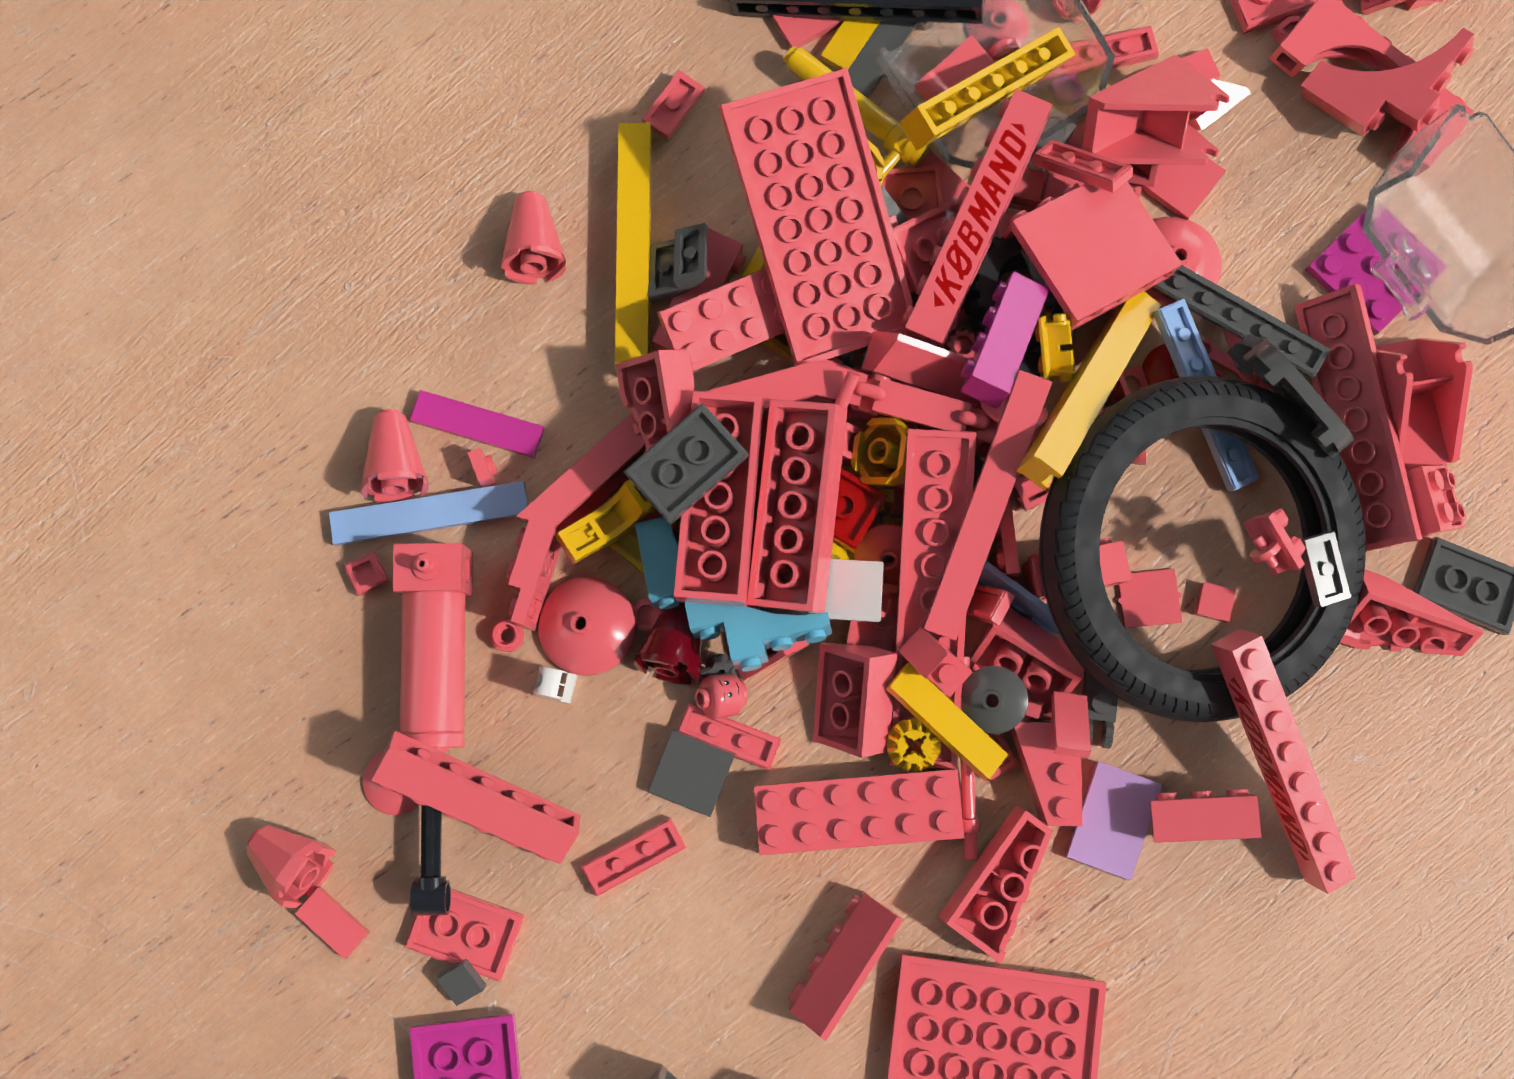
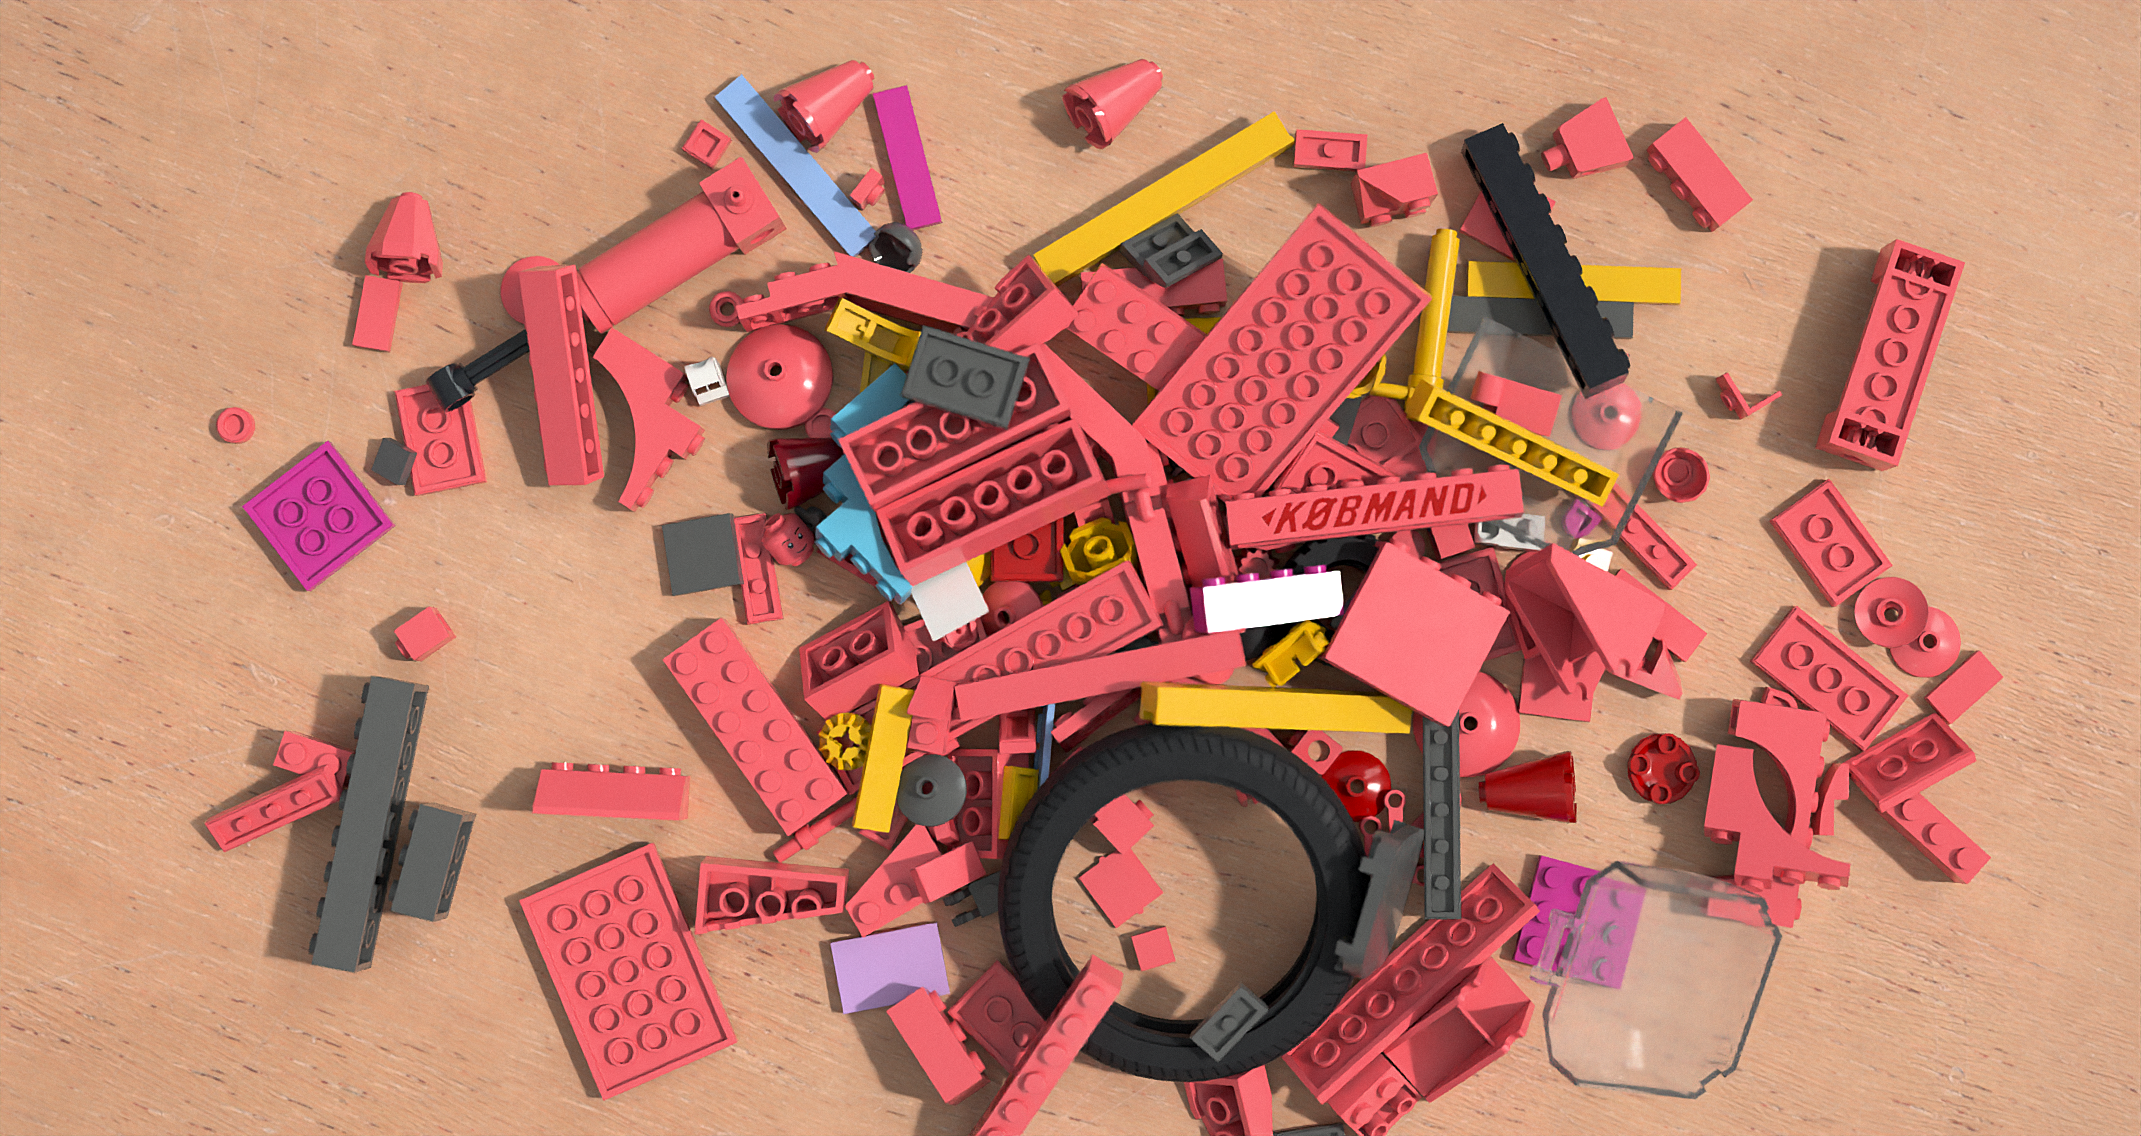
camera: 55 degrees right, 5 degrees up
coral tile [581,818,687,897] -> none
coral tile [987,38,1020,62] -> none
coral tile [1032,140,1133,193] -> none
light blue tile [1152,299,1260,492] -> none
coral hips [1243,509,1306,575] -> none
none -> coral brick [394,606,456,661]
none -> coral arch [593,328,705,512]
none -> dark grey hair [869,222,923,273]
none -> coral tile [947,959,1046,1074]
none -> yellow tile [998,766,1039,840]
none -> coral slope [1350,153,1438,227]
none -> red cone [1479,751,1577,823]
none -> red dish [1627,733,1700,804]
none -> coral slope [1811,763,1849,836]

